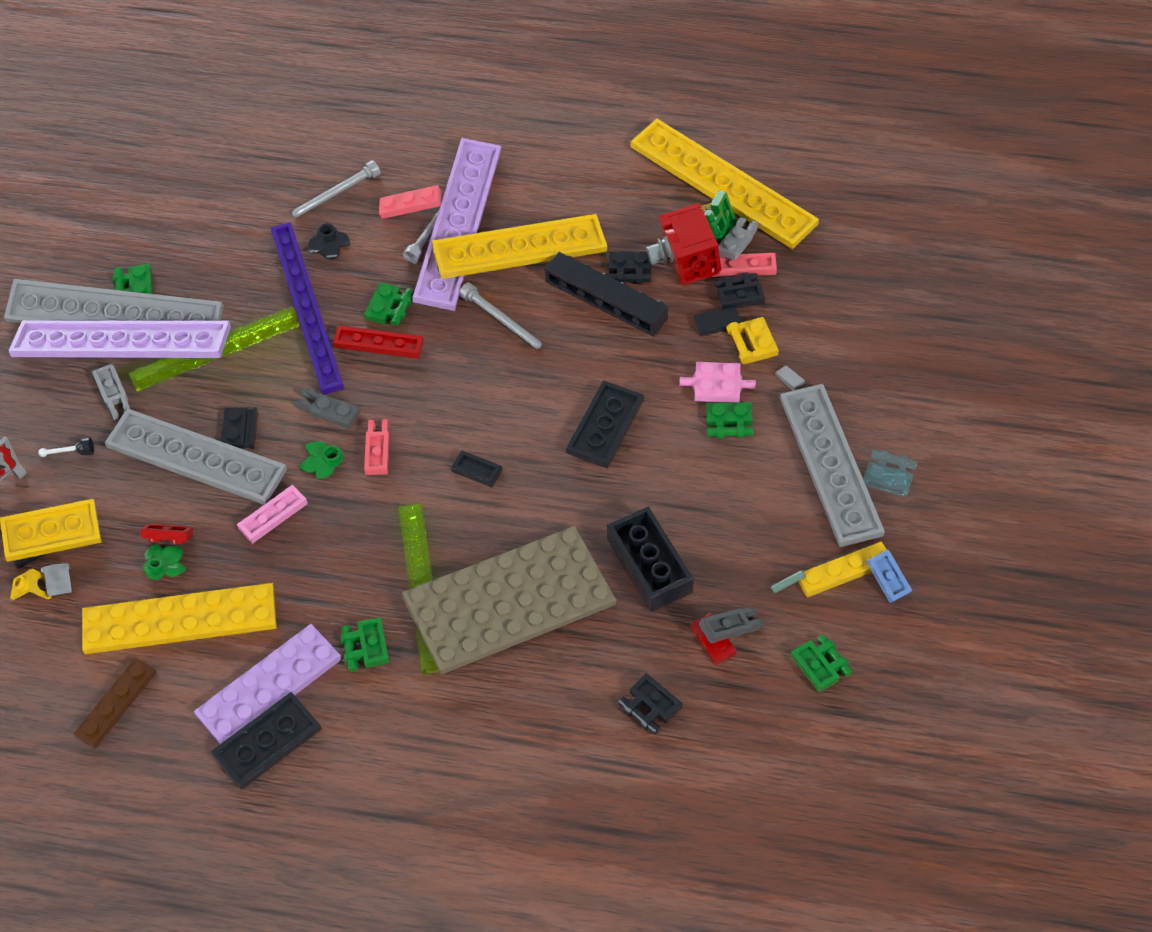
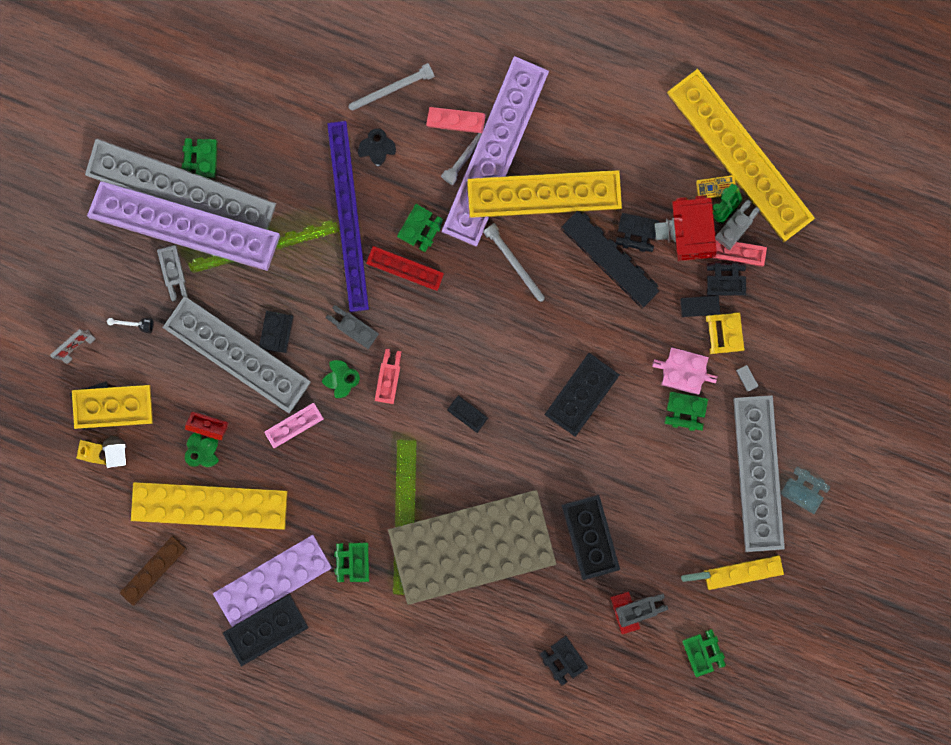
camera: 10 degrees right, 30 degrees up
medium blue plate [866,549,912,603] -> none

